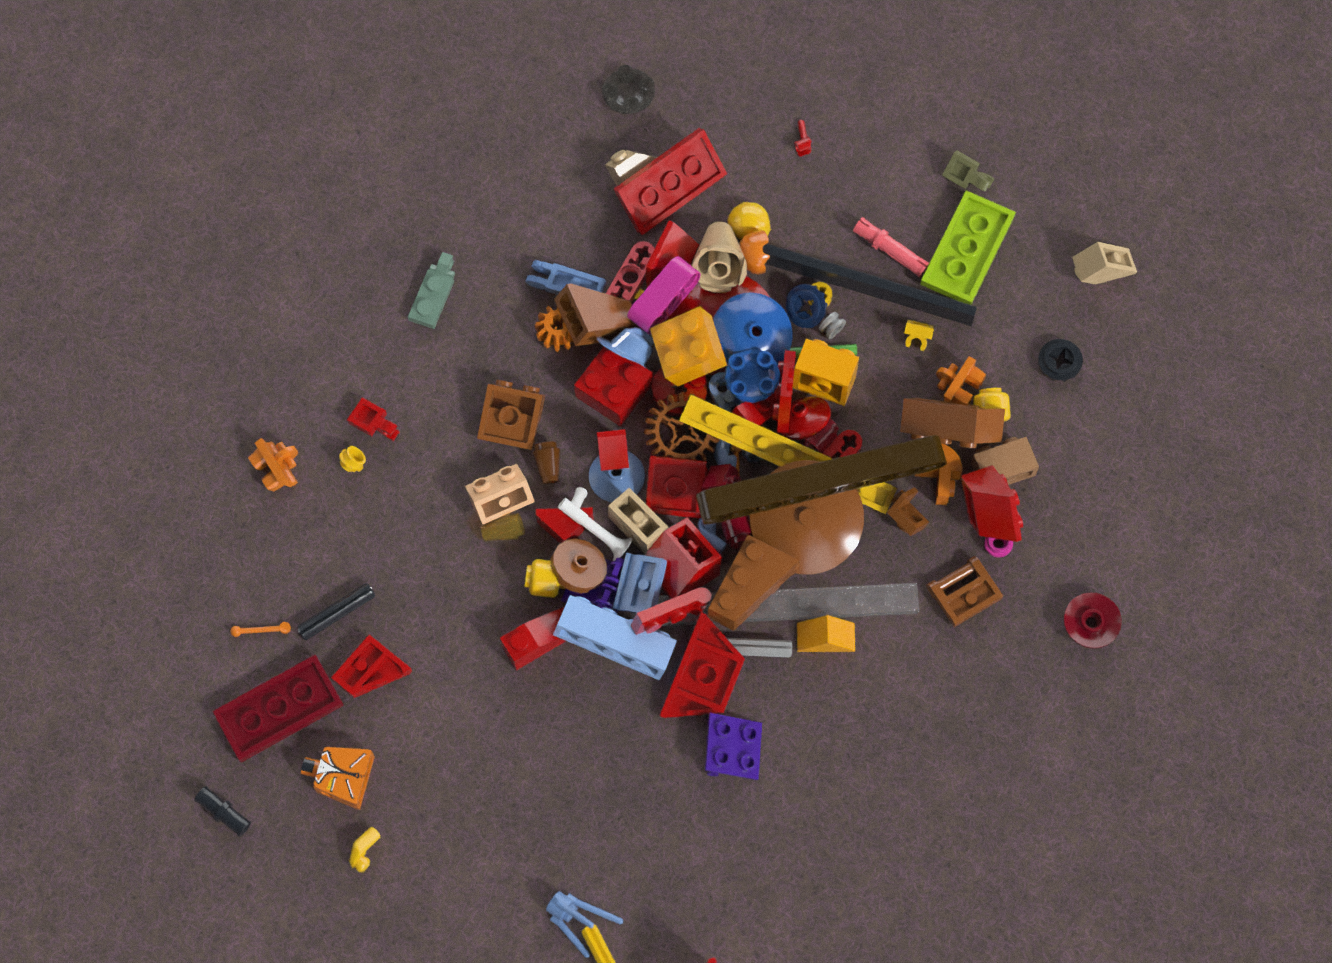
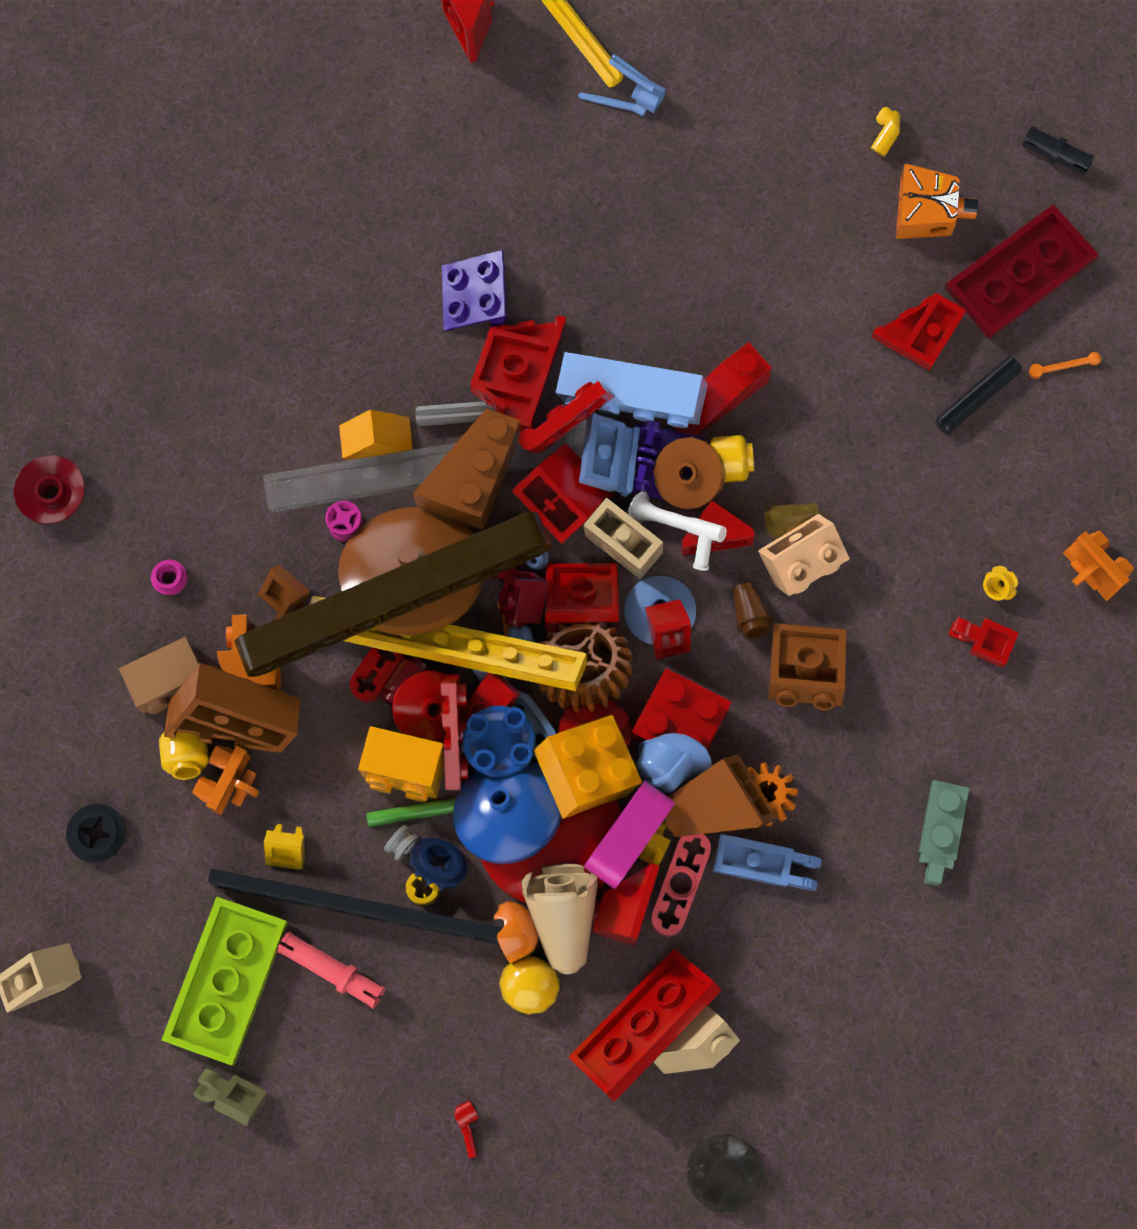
camera: 175 degrees right, 5 degrees up
dark orange plate [926,556,1003,627] -> none
red slope [961,465,1023,542] -> none
none -> dark pink wheel [325,501,364,542]

